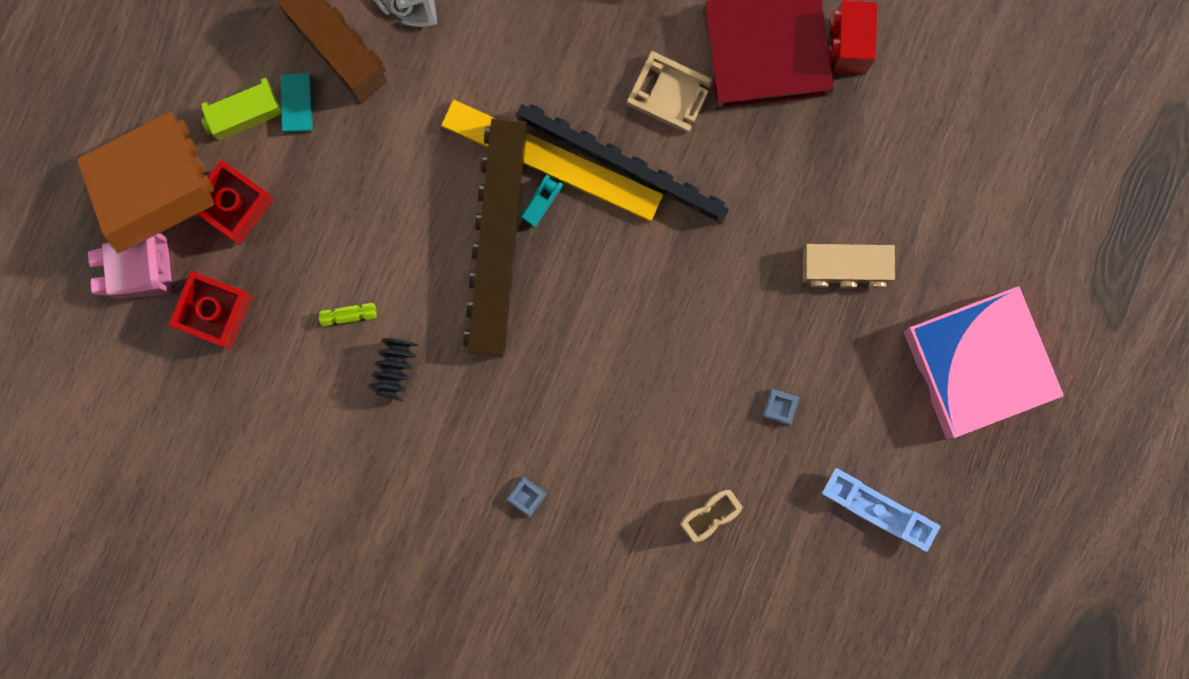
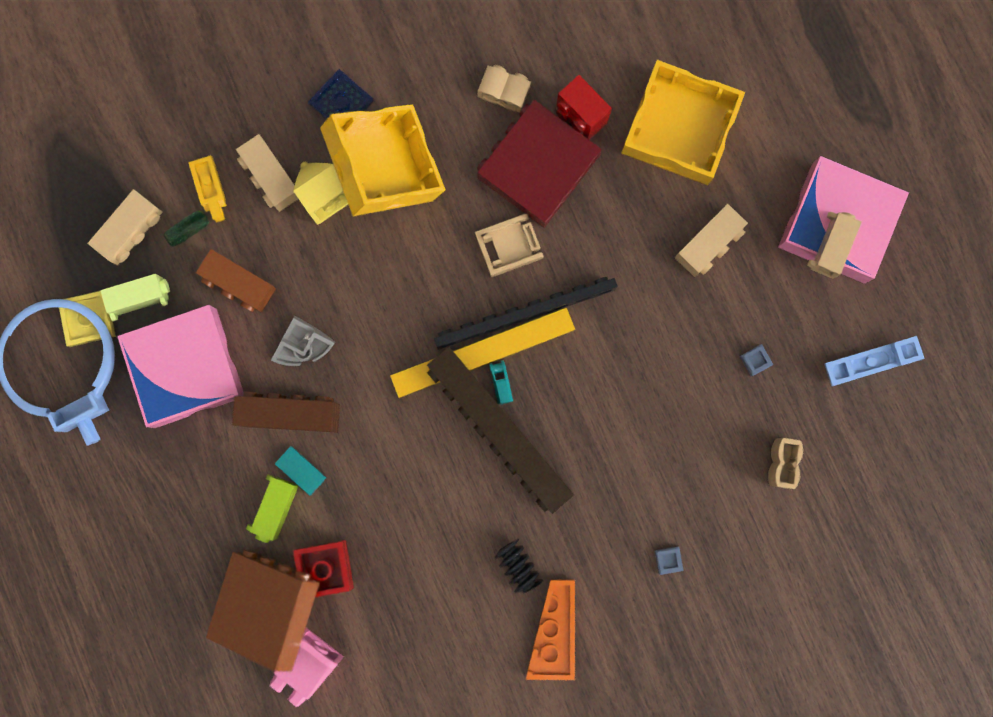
camera: 40 degrees left, 0 degrees up
red brick [169,271,253,350] -> none
lime axle [319,303,377,327] -> none
none -> orange wing [526,579,575,680]
none -> yellow tile [622,60,745,185]
none -> tan brick [807,212,862,279]

